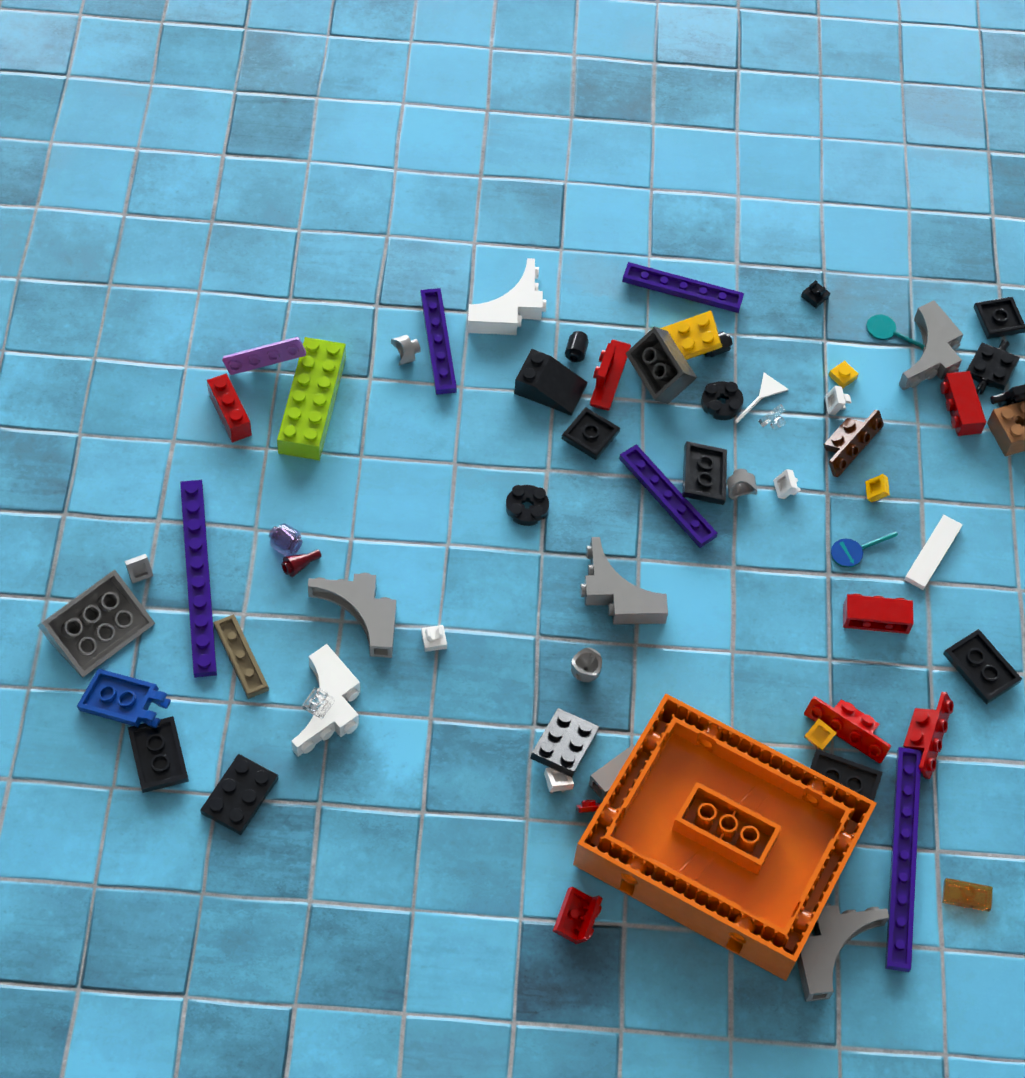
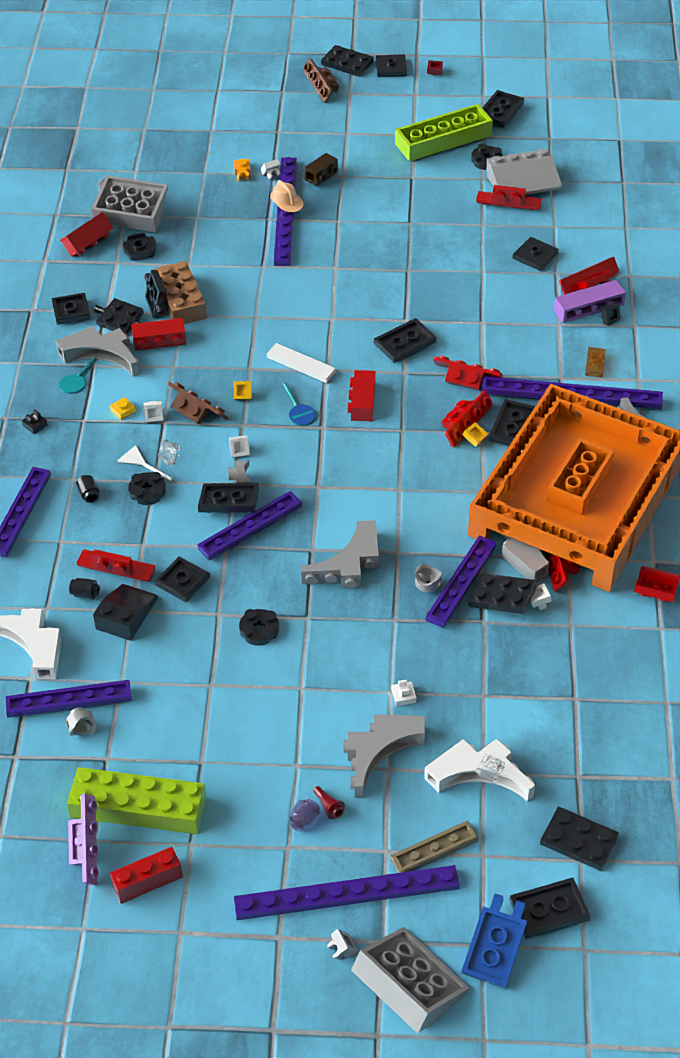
camera: 85 degrees left, 10 degrees down
dark grey brick [625,327,697,404] -> none
yellow plate [660,310,722,360] -> none
none -> dark purple plate [426,535,496,628]

